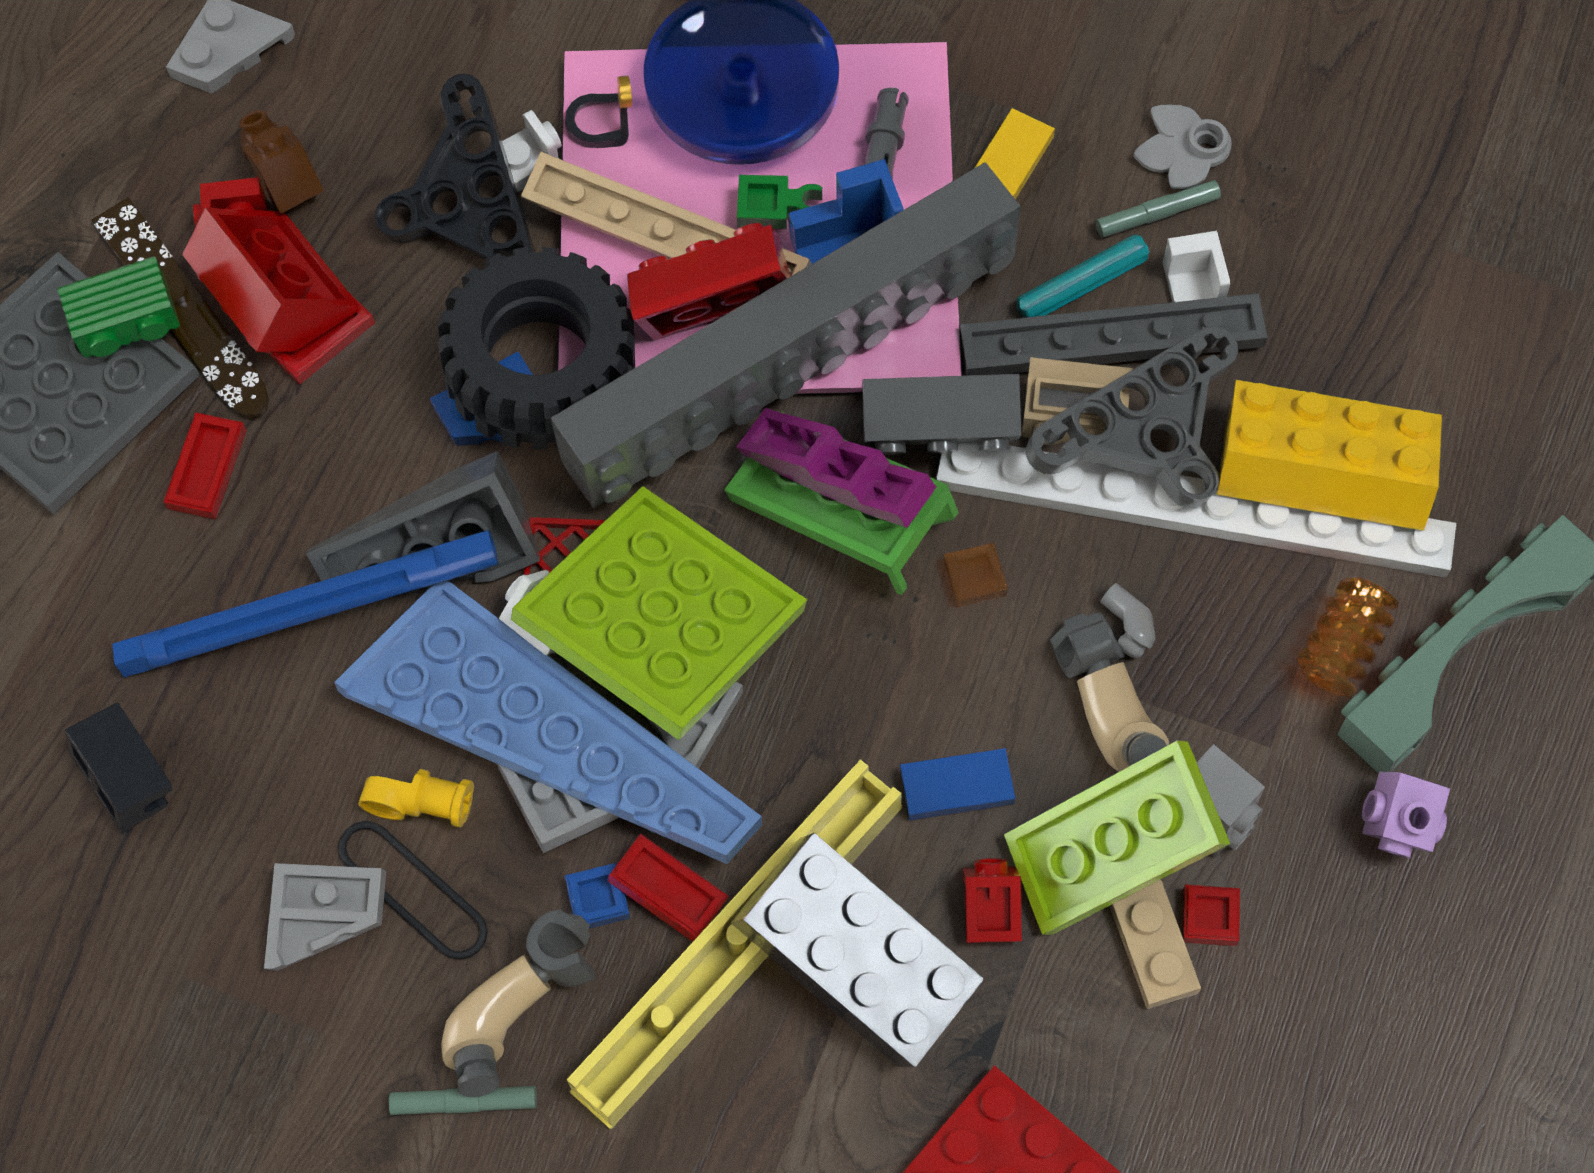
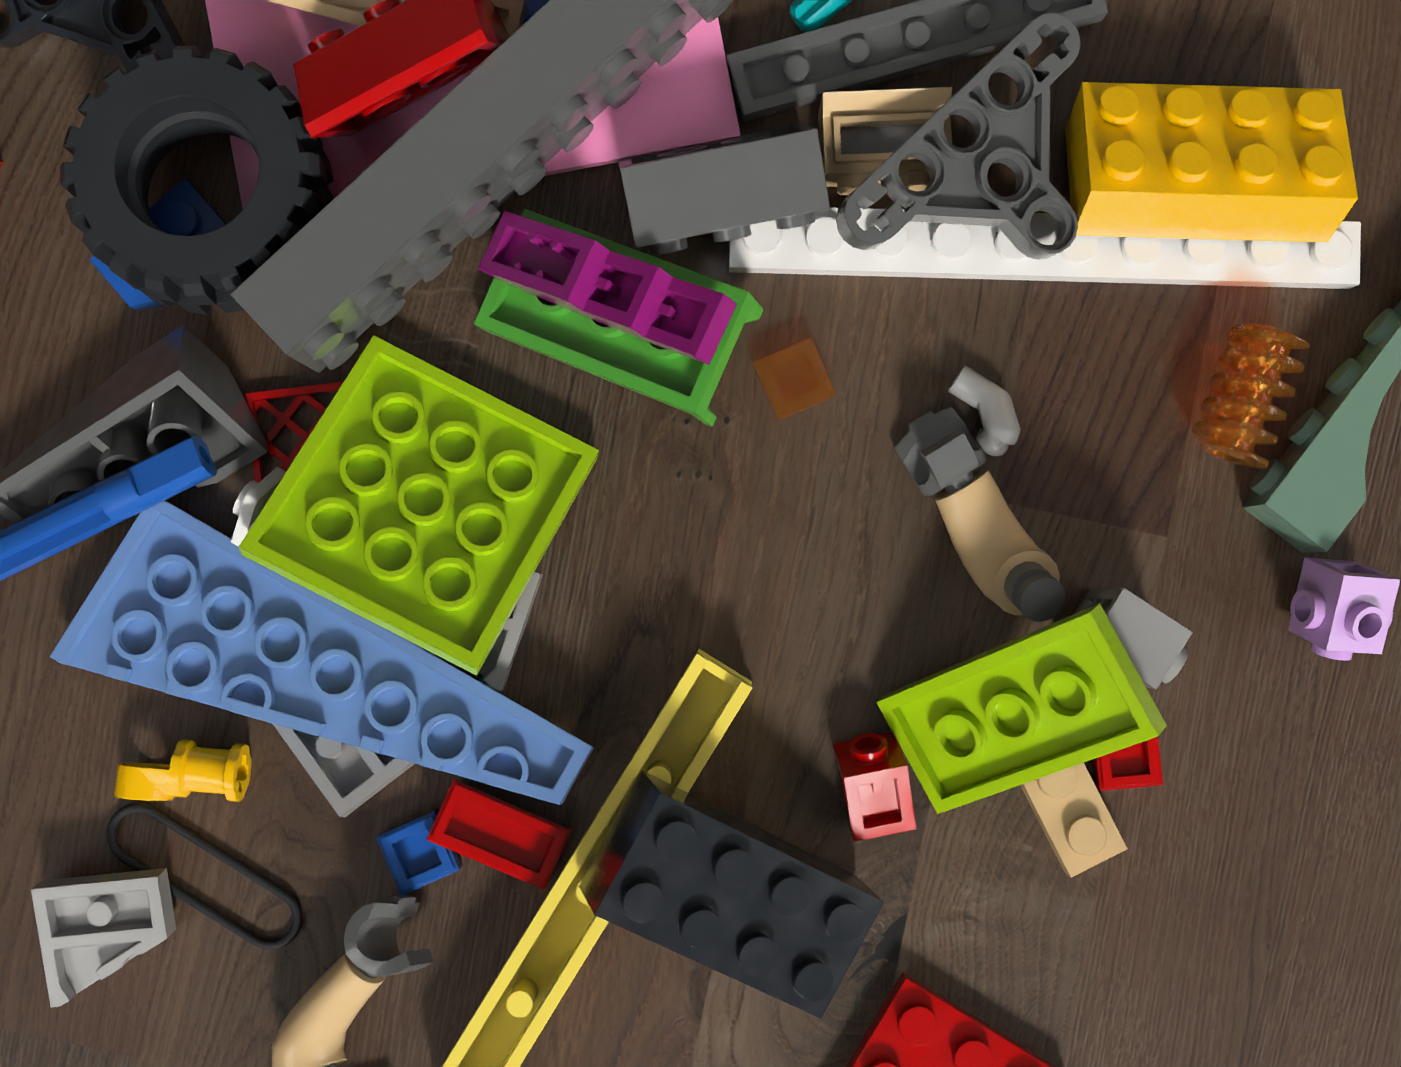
camera: 10 degrees left, 20 degrees up
blue tile [900,748,1015,821] -> none

